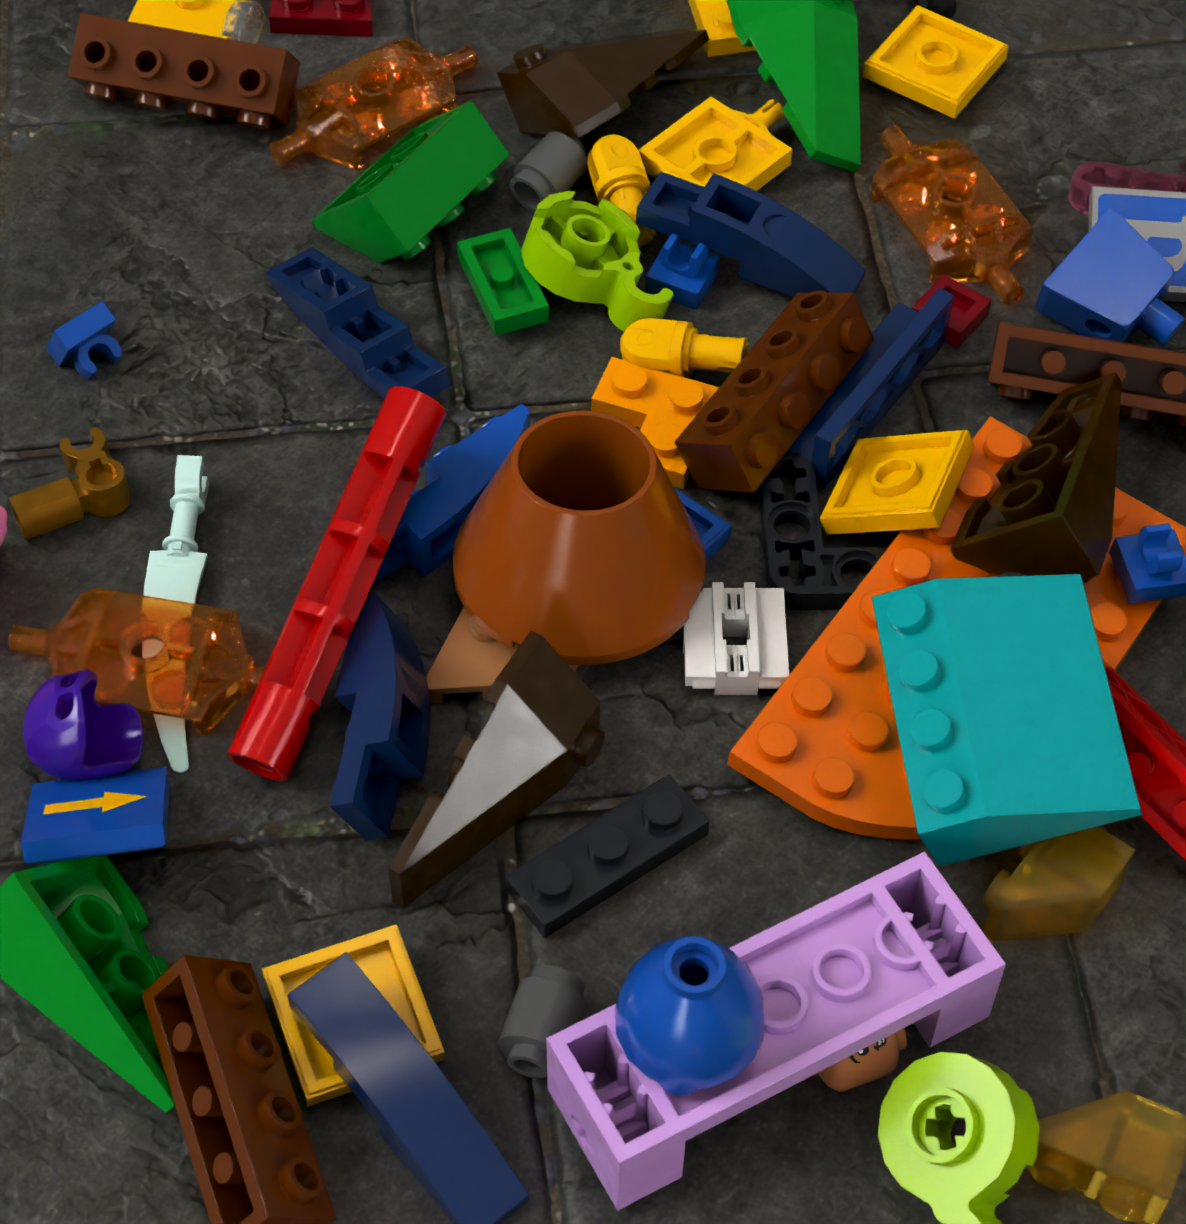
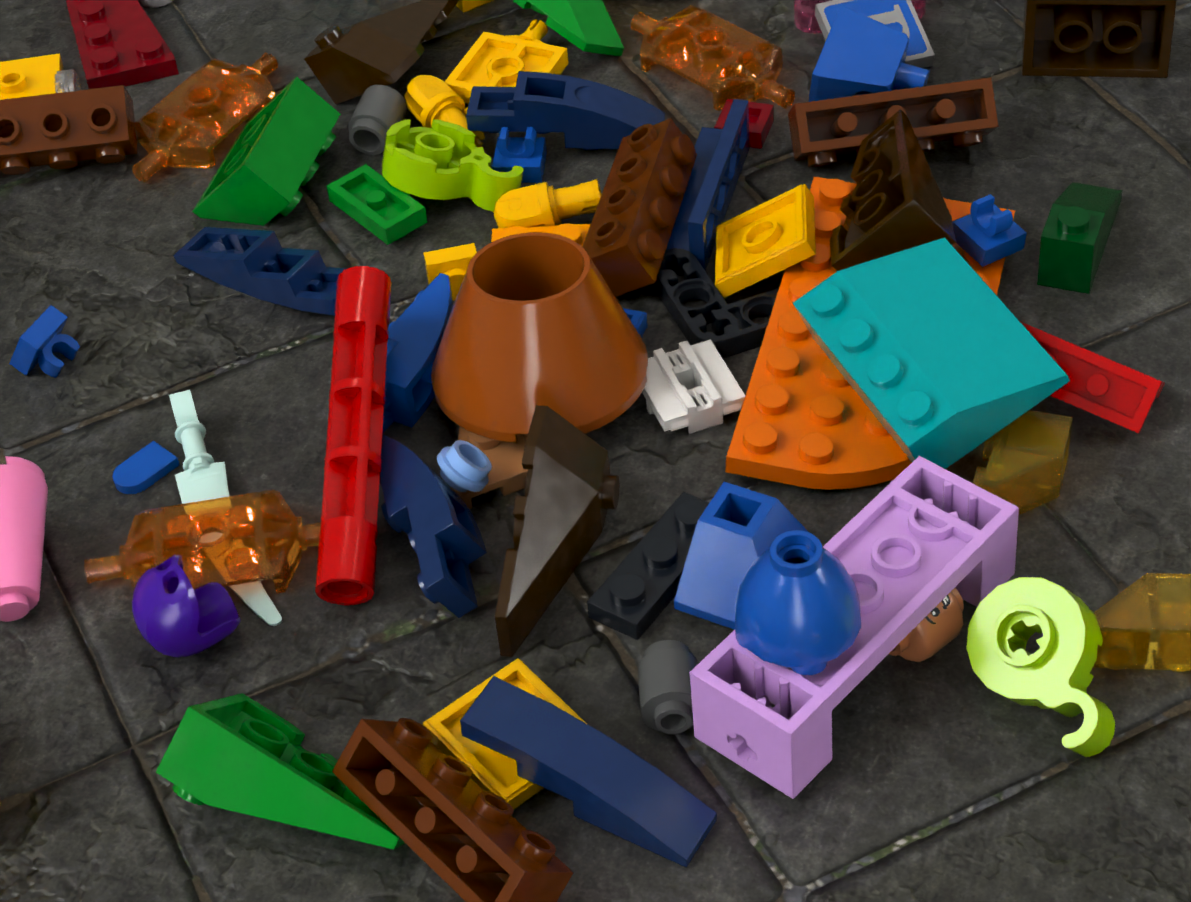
camera: 15 degrees left, 10 degrees down
pearl gold bar [9,427,131,541] -> none
blue tile [21,766,170,865] -> none
none -> blue piece [112,441,180,494]
none -> yellow plate [423,243,477,301]
none -> light blue plate [437,440,492,492]
none -> blue slope [674,482,808,630]

